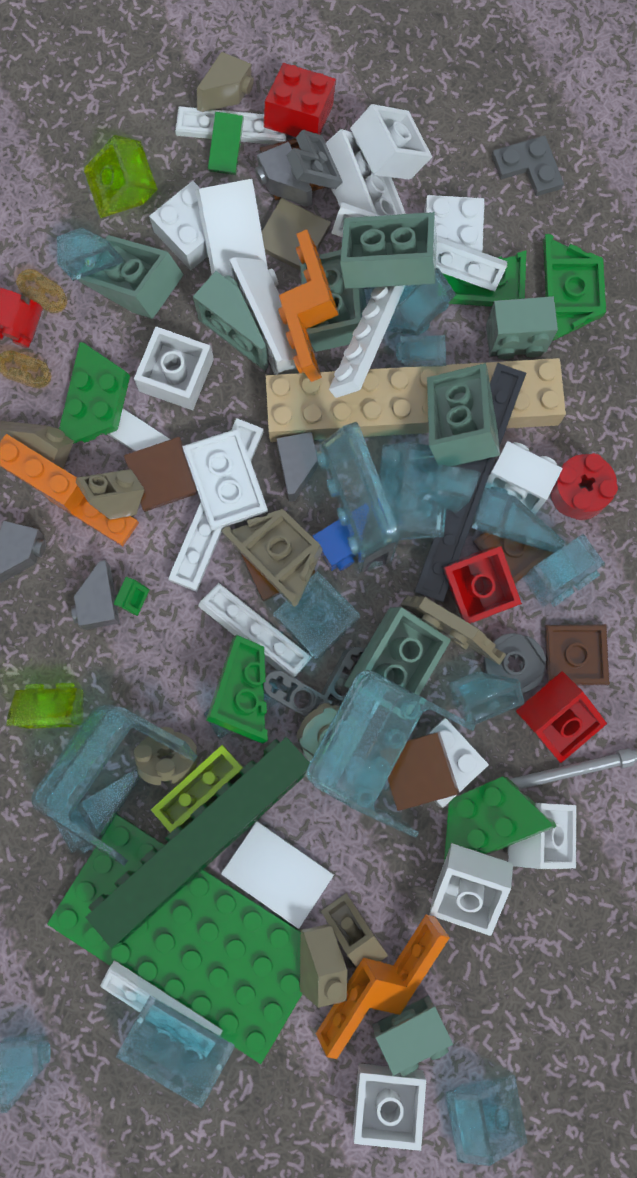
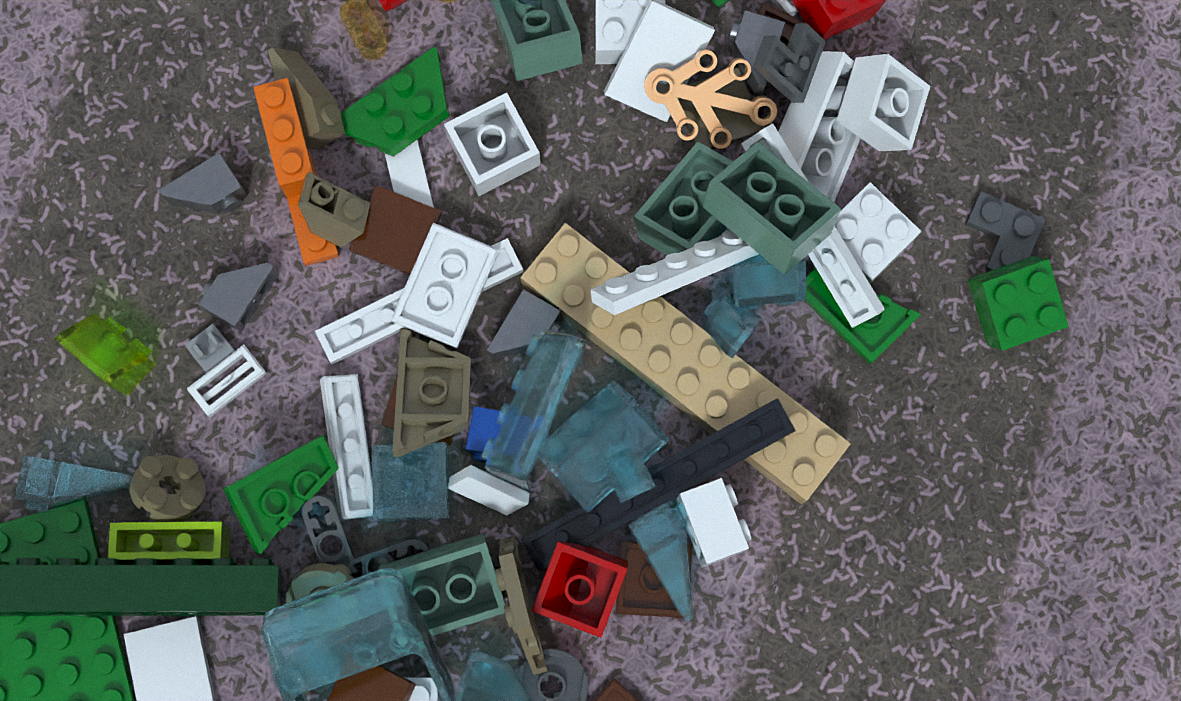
camera: 40 degrees right, 0 degrees up
clear light blue windscreen [32,704,198,866] -> none
green tile [114,577,150,616] -> none
sand green slope [193,271,268,371] -> none
white slope [229,257,299,375] -> none
orange bracket [278,229,339,382] -> none
sand green slope [427,363,500,469] -> none
sand green brick [486,296,558,360] -> none
clear light blue brick [522,534,605,607] -> none
green wing [543,234,606,341] -> none
red brick [550,453,618,520] -> none
none -> light grey tile [185,324,235,373]
none -> white tile [187,345,267,417]
none -> white tile [448,465,530,515]
none -> light nougat plant [644,49,777,149]
none -> green brick [967,256,1069,351]

